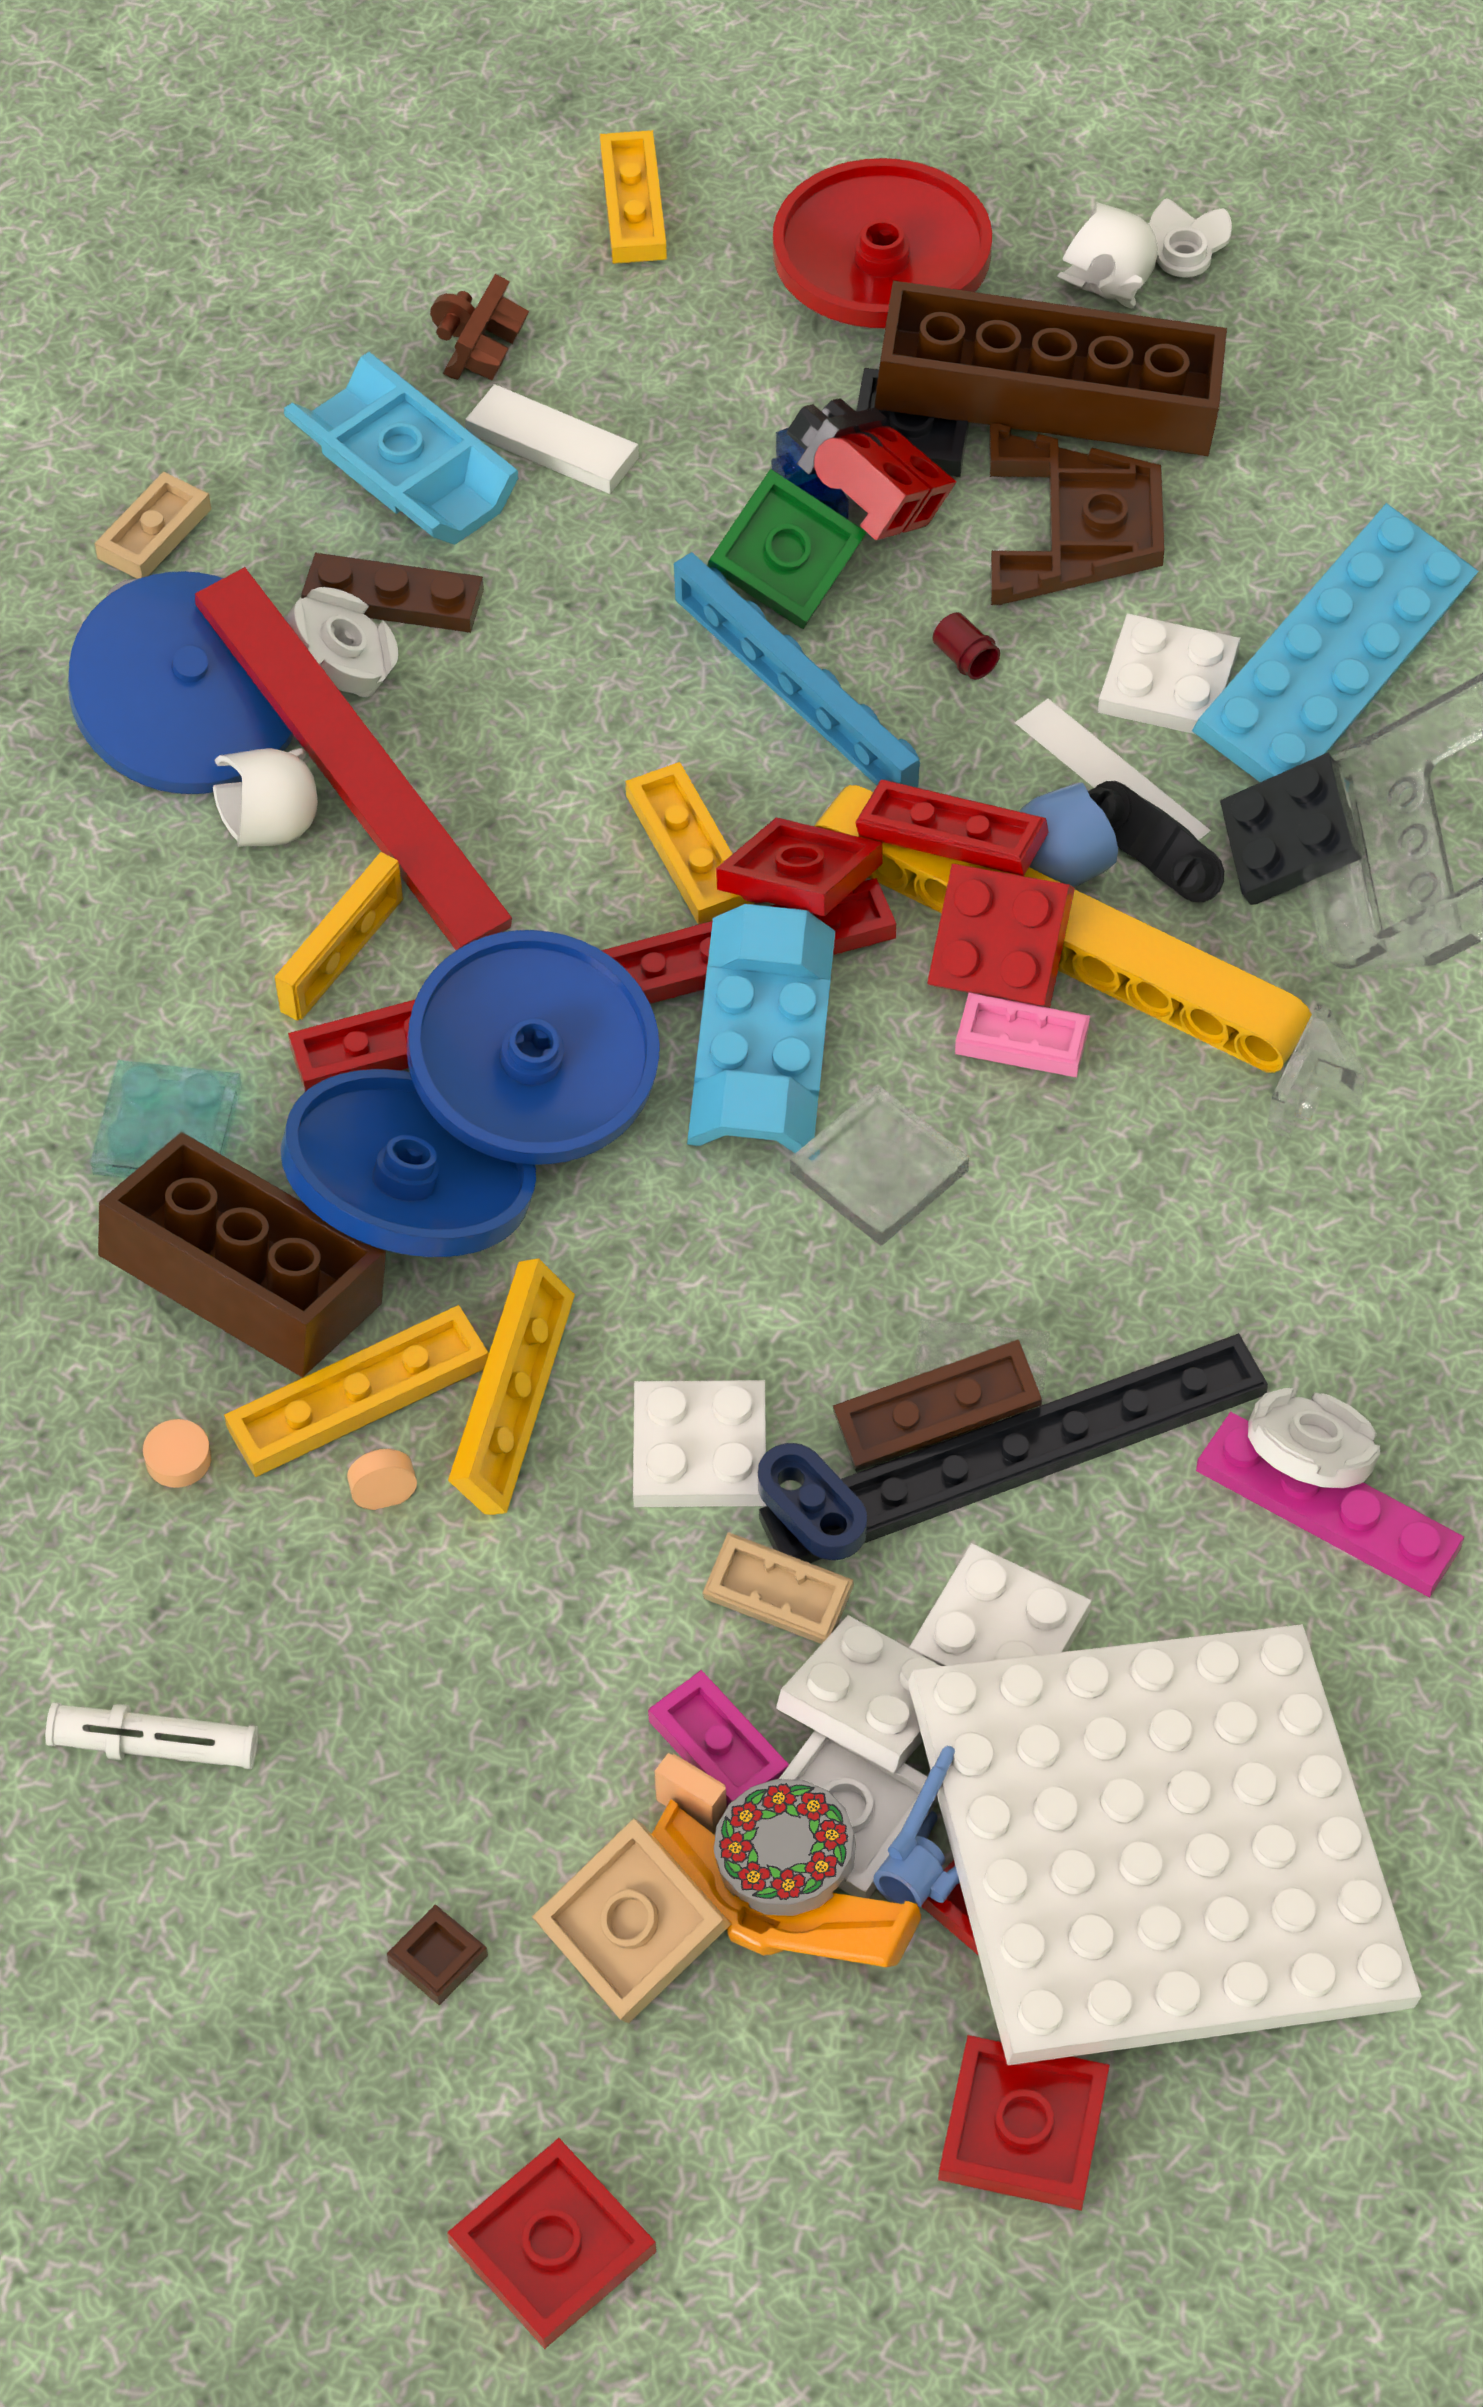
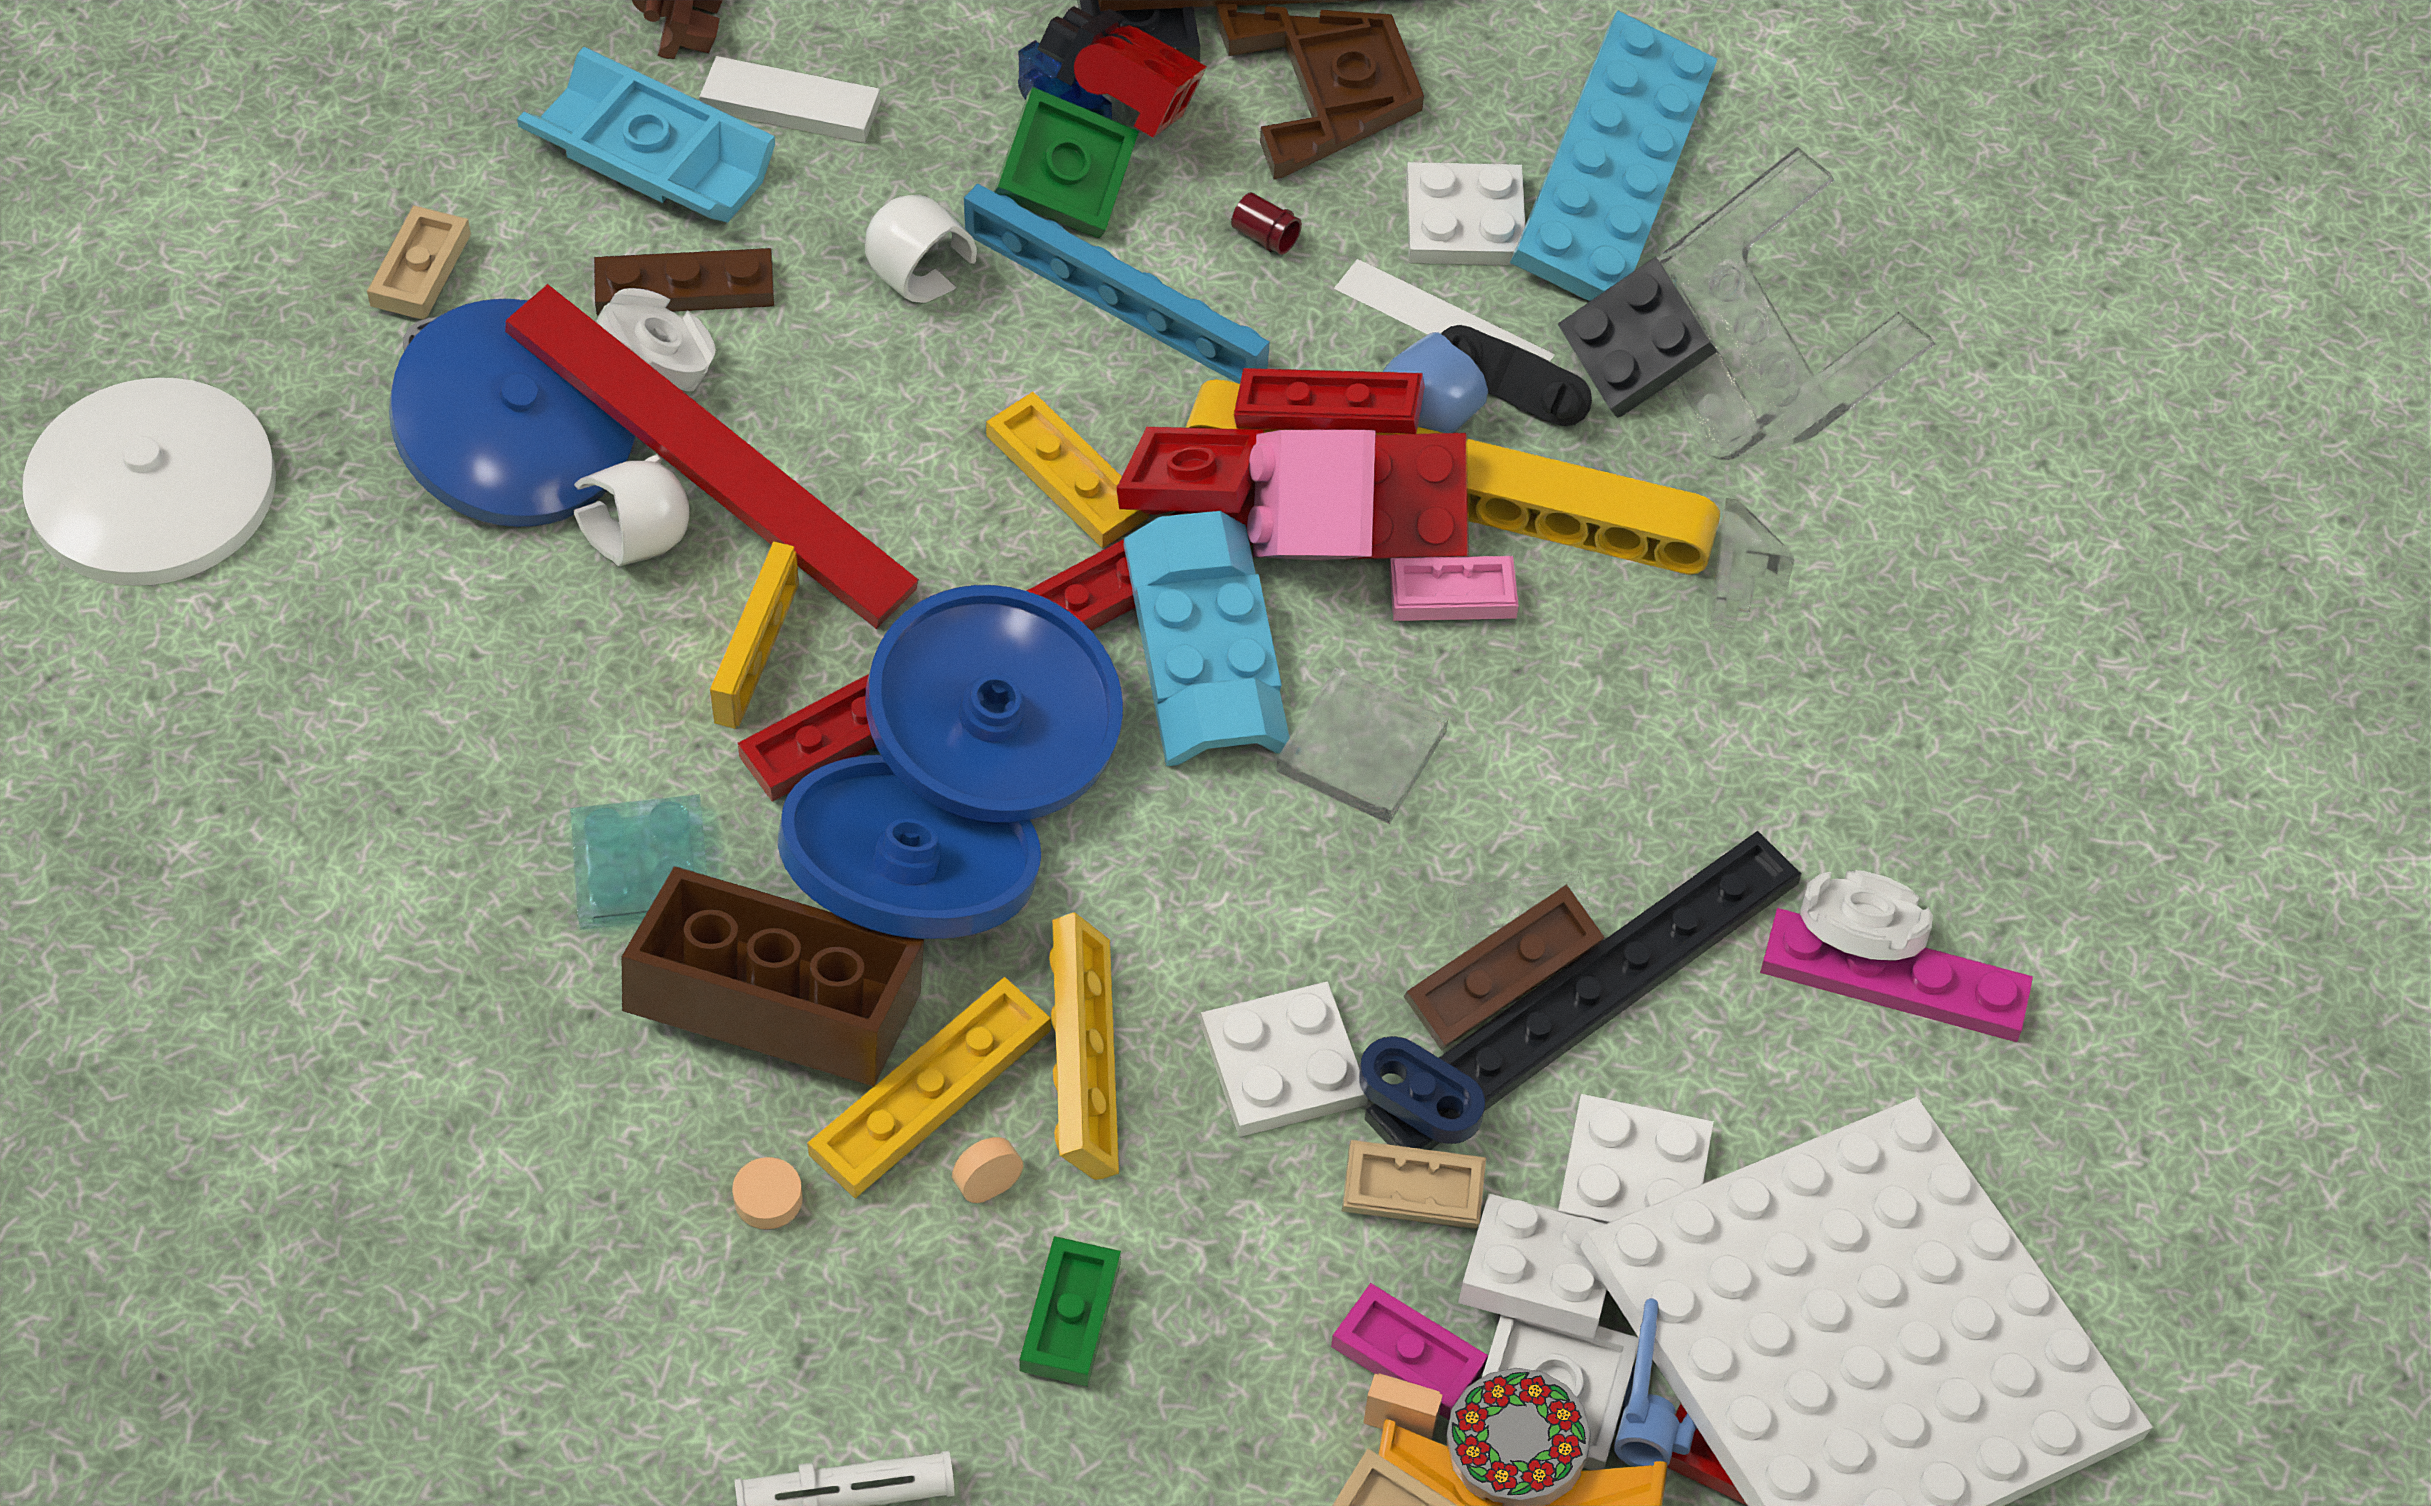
camera: 20 degrees left, 0 degrees up
none -> white helmet [865,195,977,303]
none -> green plate [1019,1236,1121,1387]
none -> bright pink slope [1247,430,1375,561]

